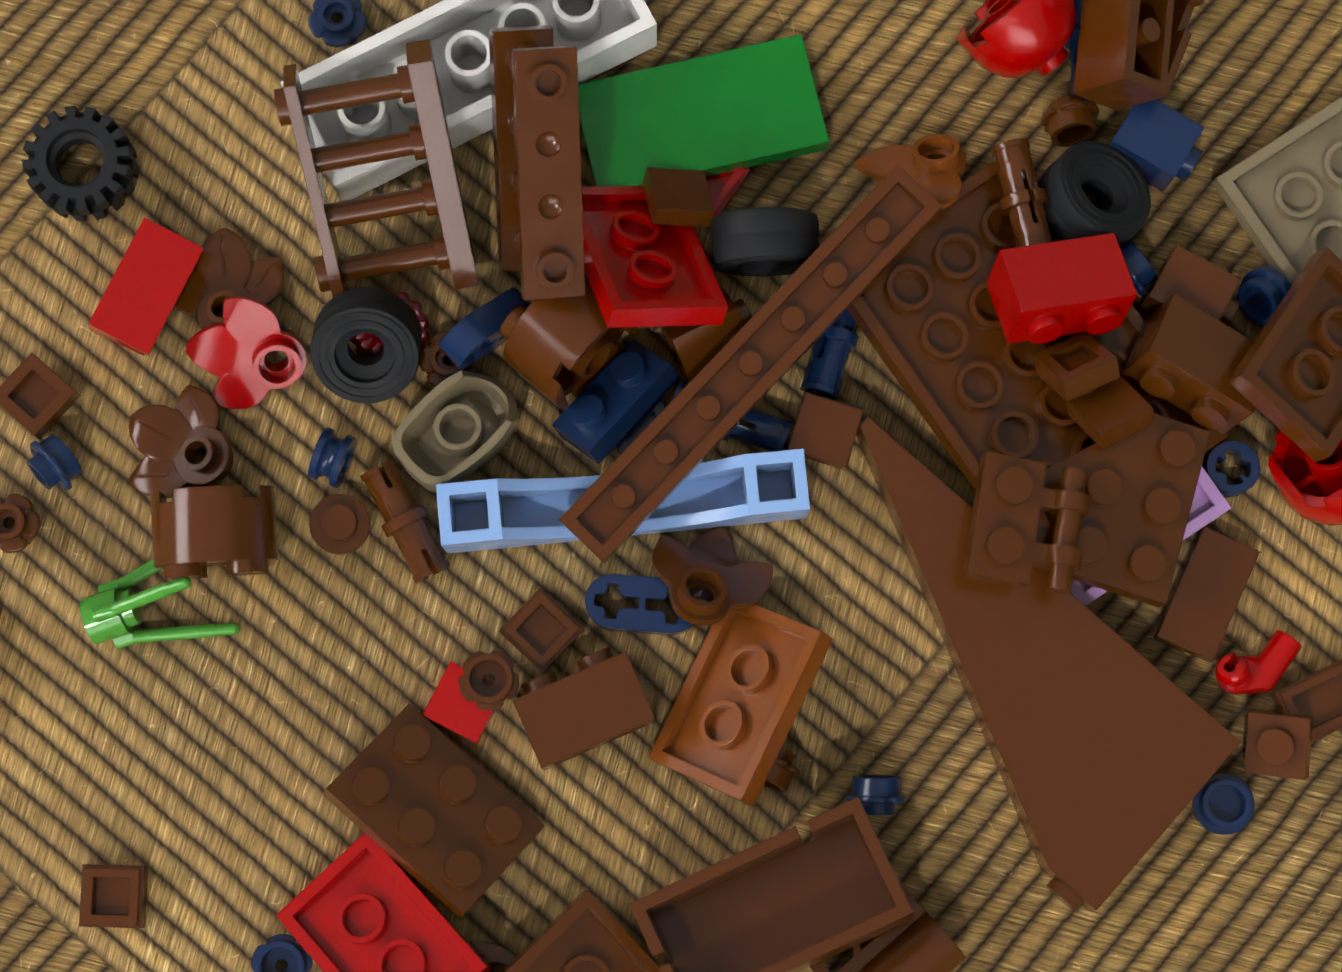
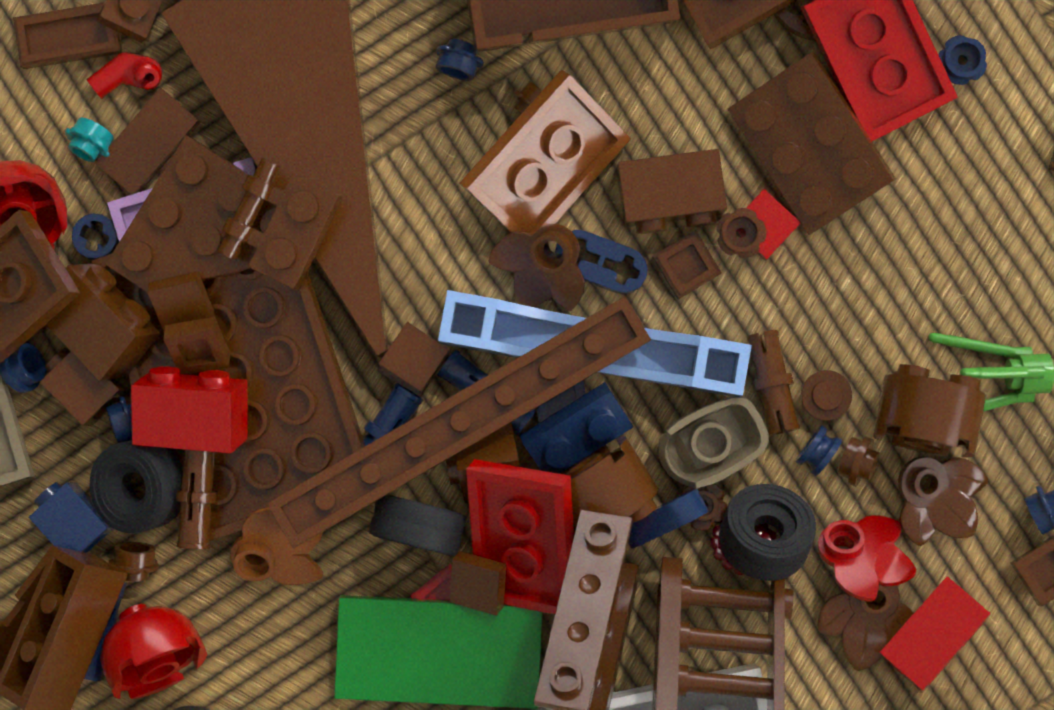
camera: 160 degrees left, 5 degrees up
none -> teal plate [65,117,114,162]
none -> reddish brown plate [838,437,880,487]

